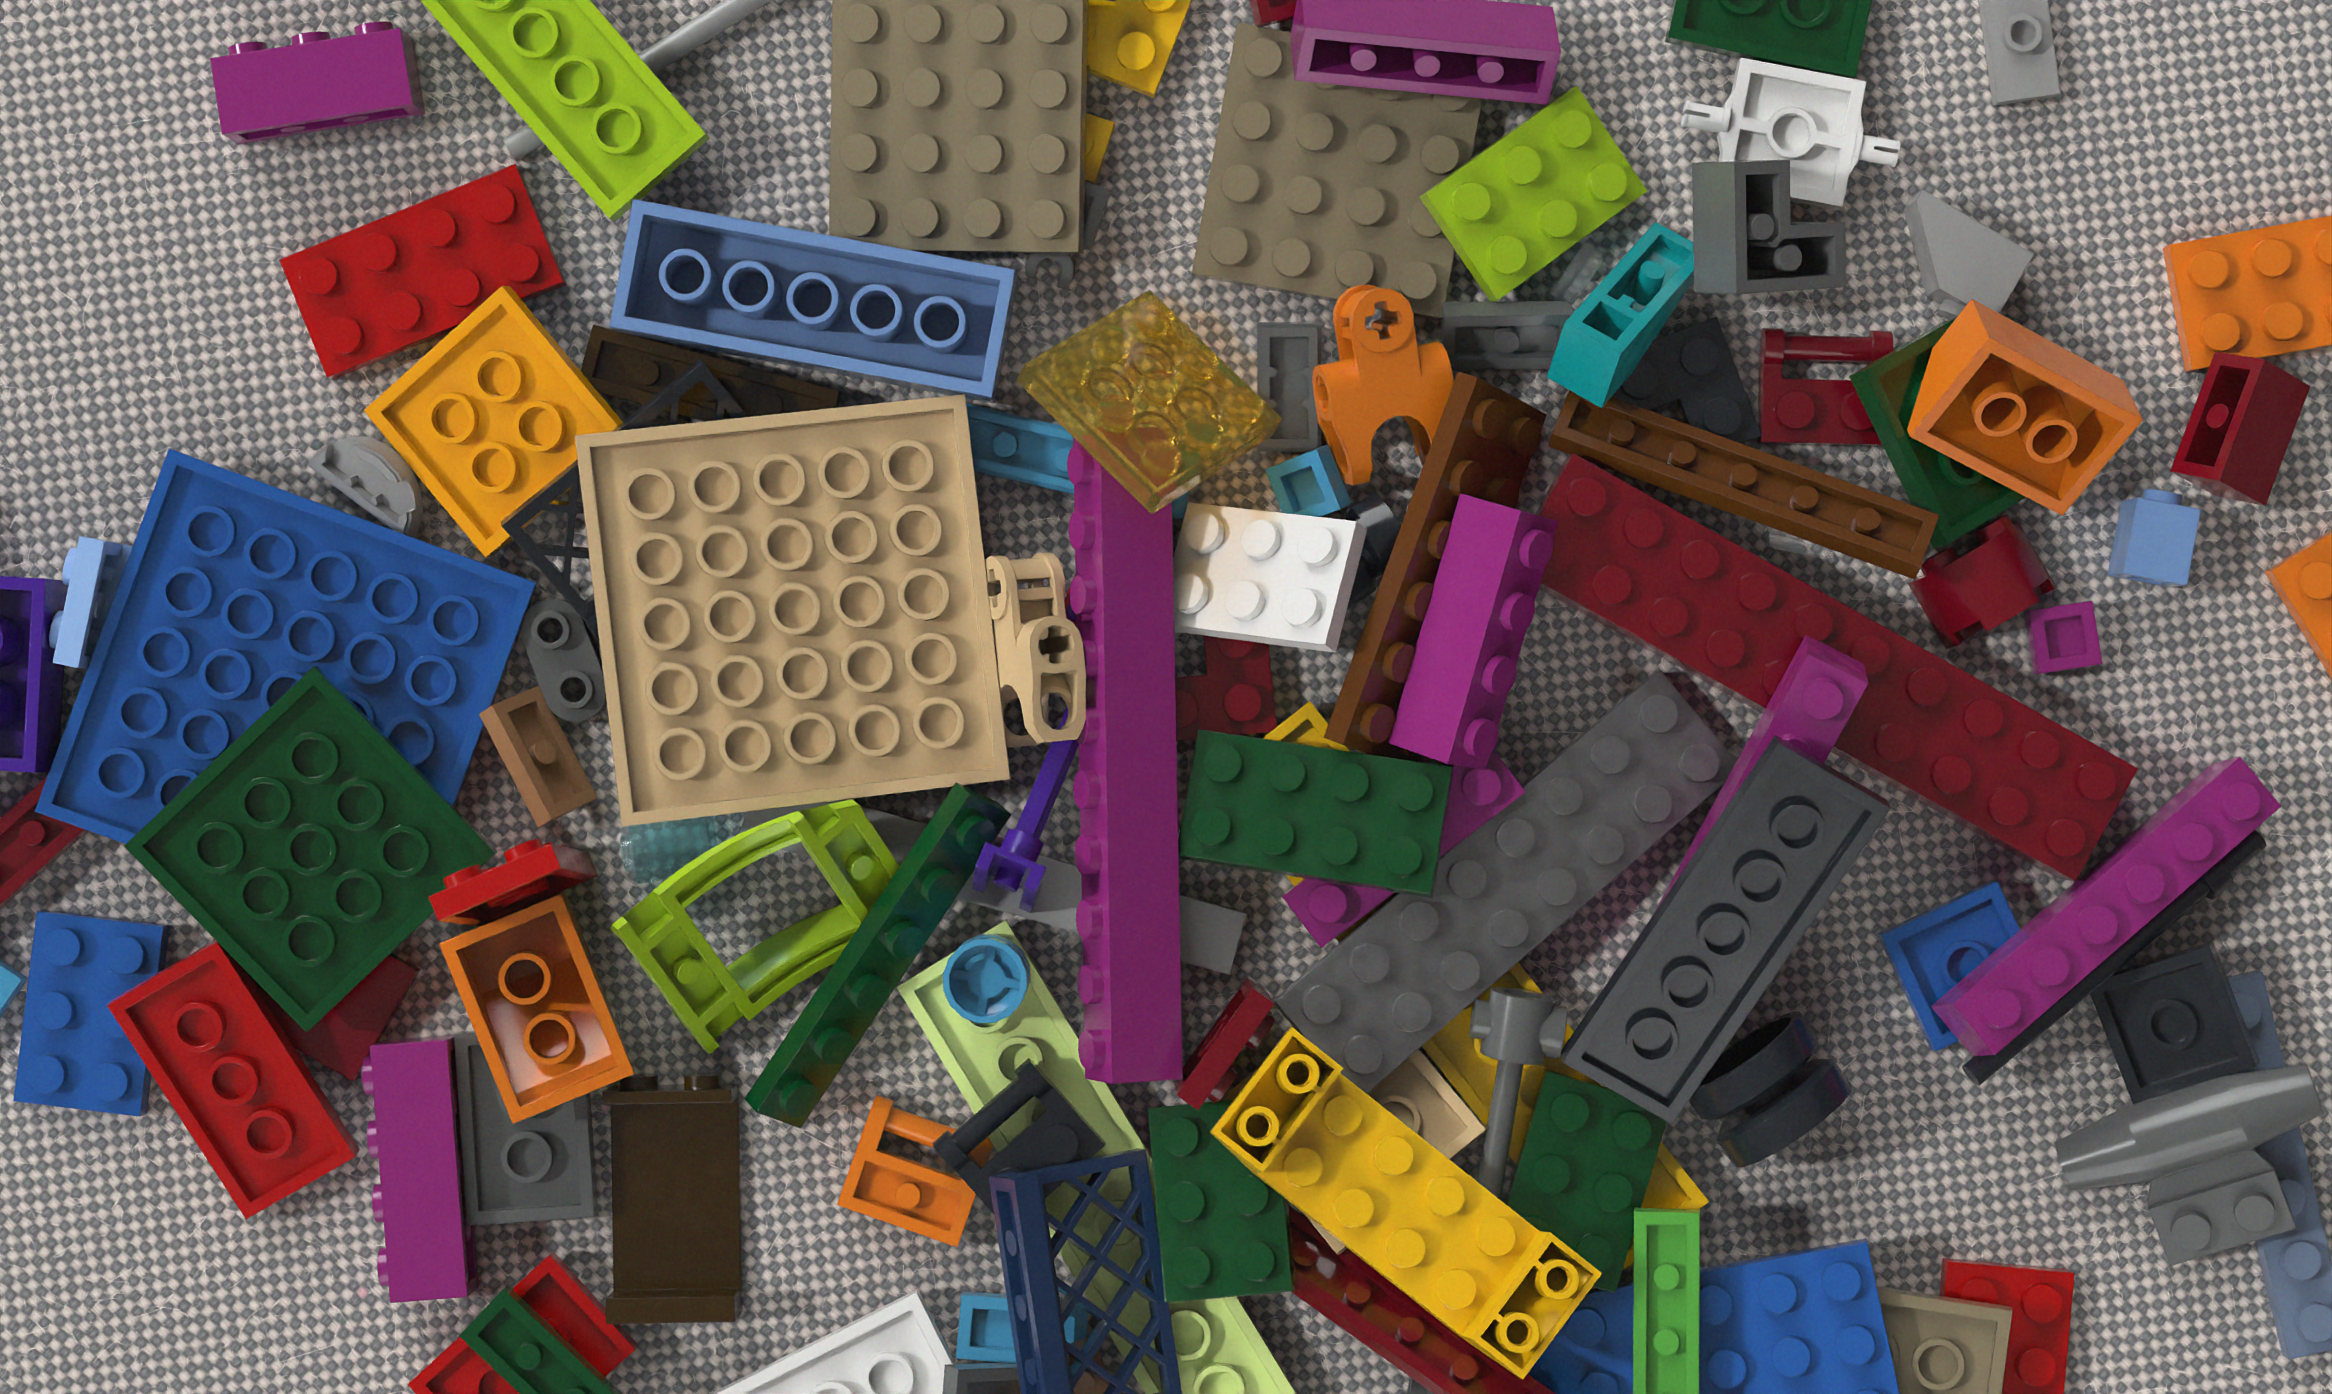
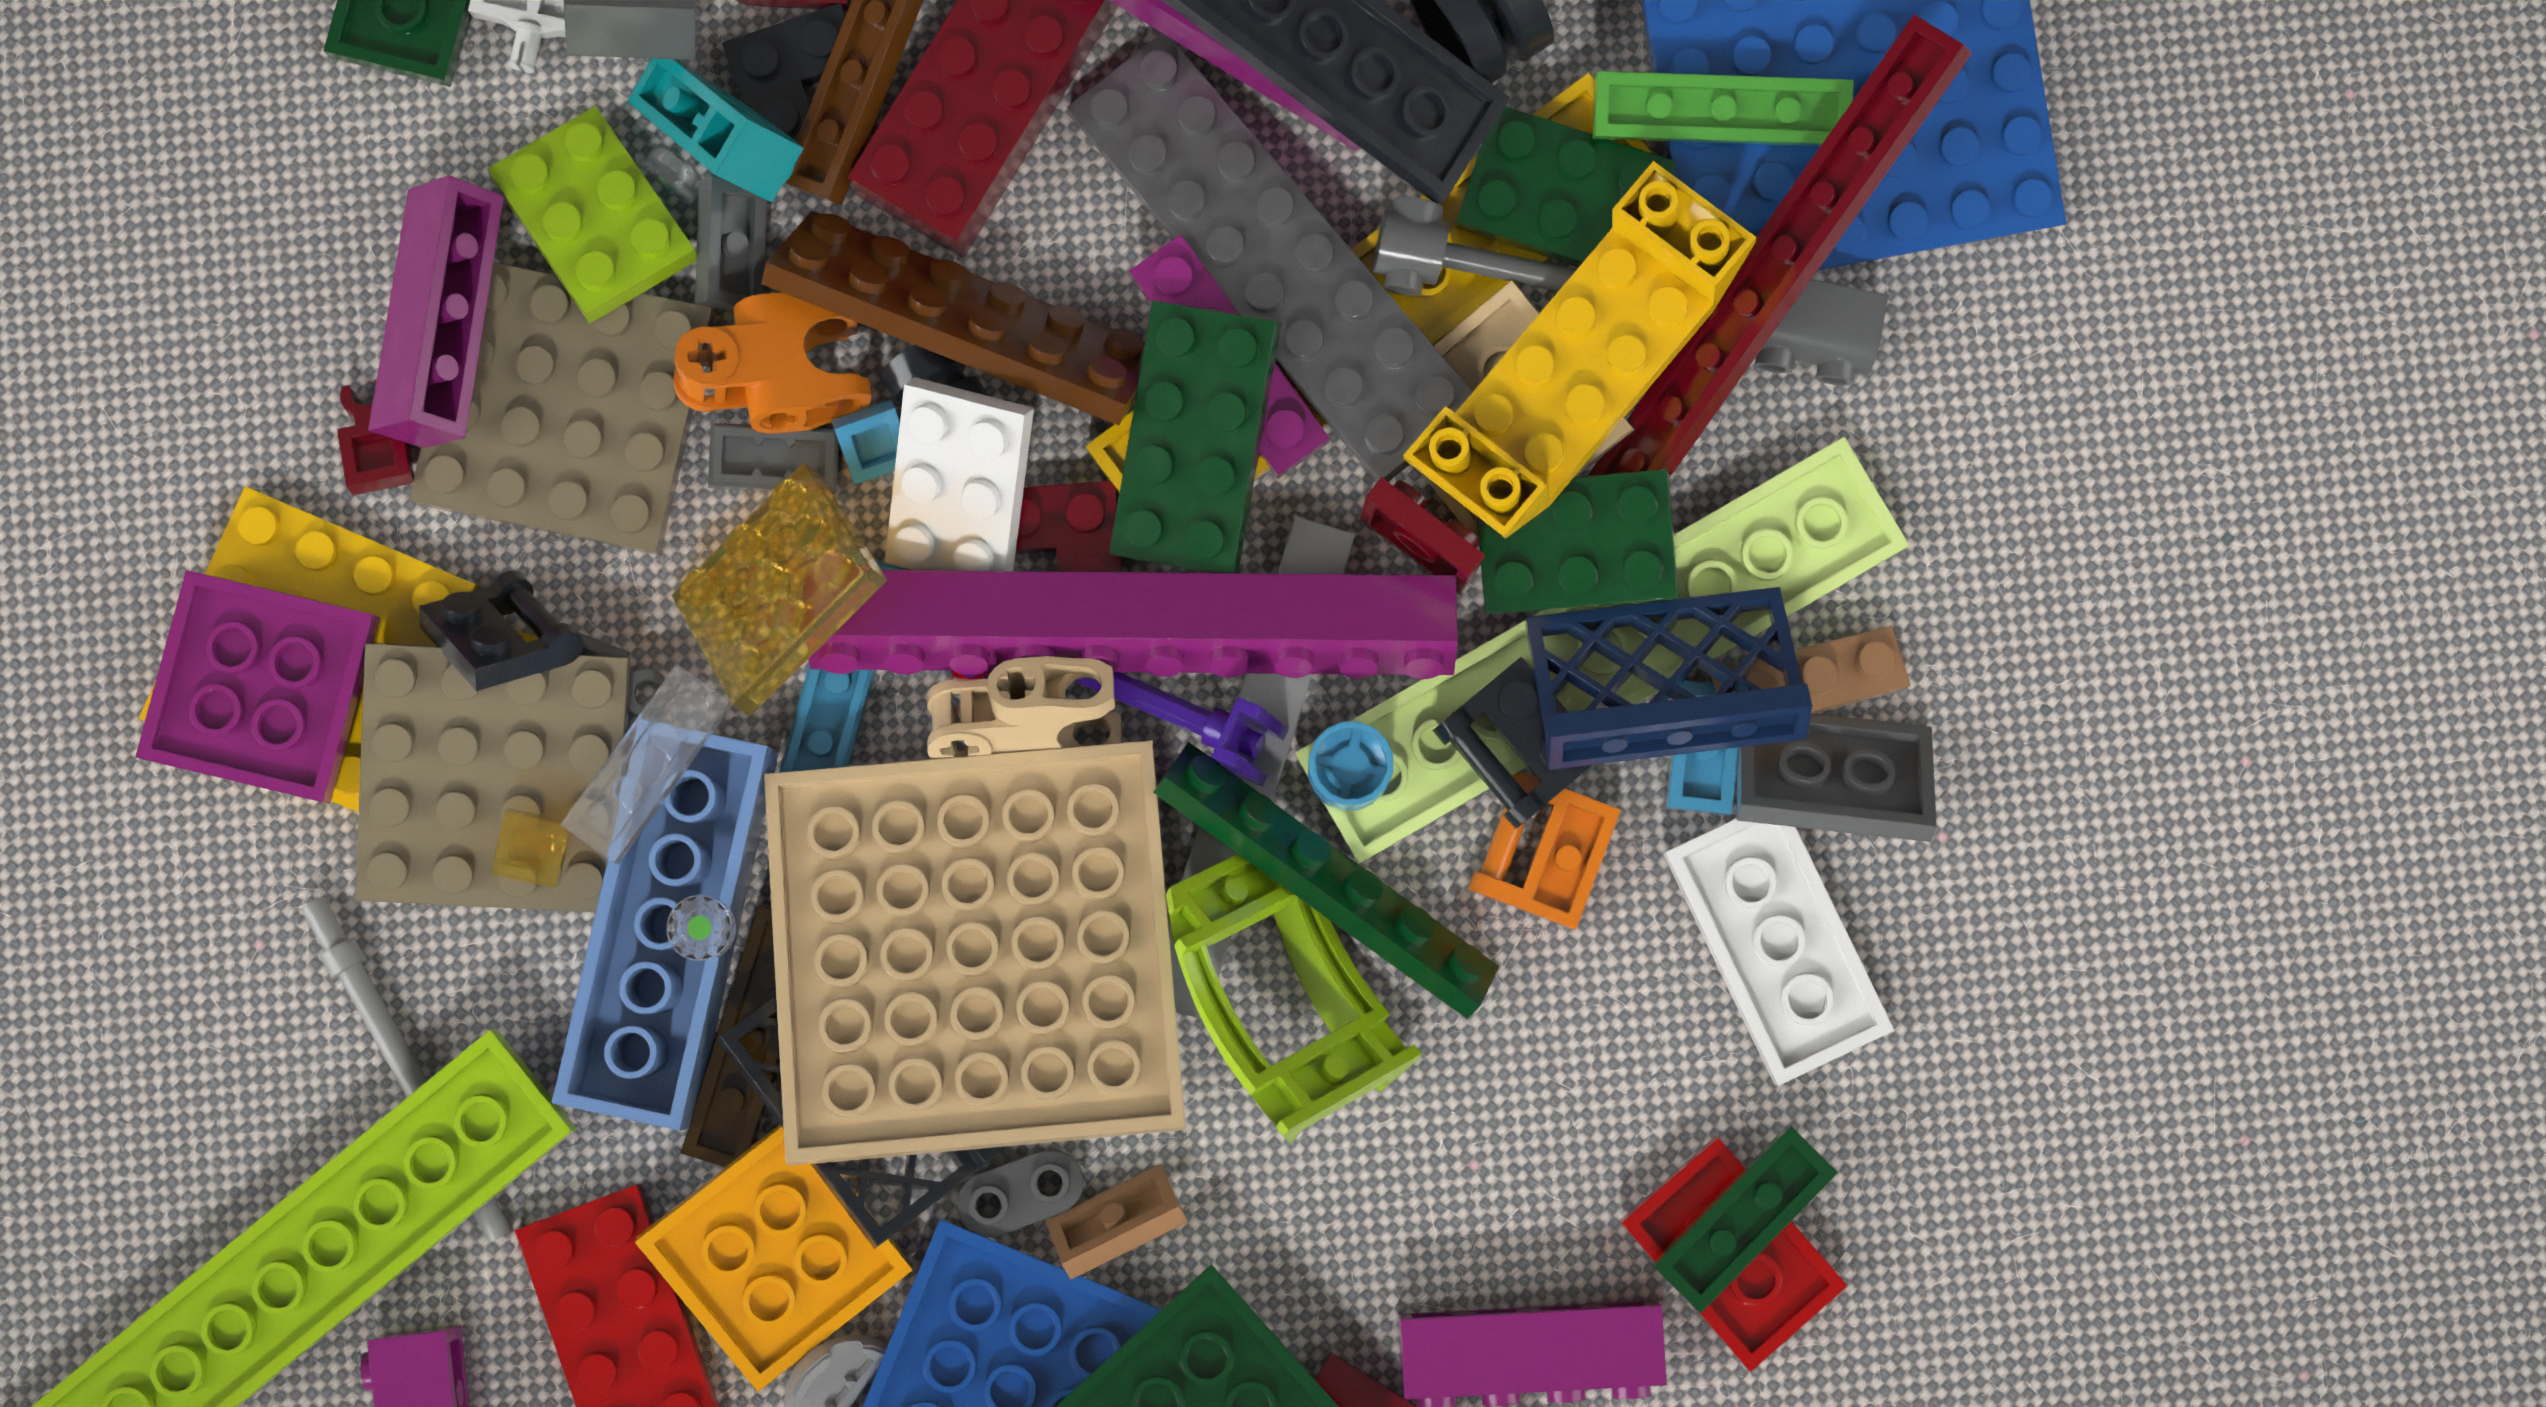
camera: 90 degrees left, 5 degrees down
red plate [429,838,598,926] -> none
orange slope [439,891,635,1124] -> none
dark grey plate [454,1031,598,1226] -> none
dark brown panel [602,1073,742,1324] -> none
clear light blue brick [620,816,717,884] -> none
magenta brick [1388,493,1558,771] -> none
none -> black plate [419,570,584,691]
none -> clear yellow plate [491,808,573,888]
none -> clear plate [560,664,734,864]
none -> clear tile [666,895,736,961]

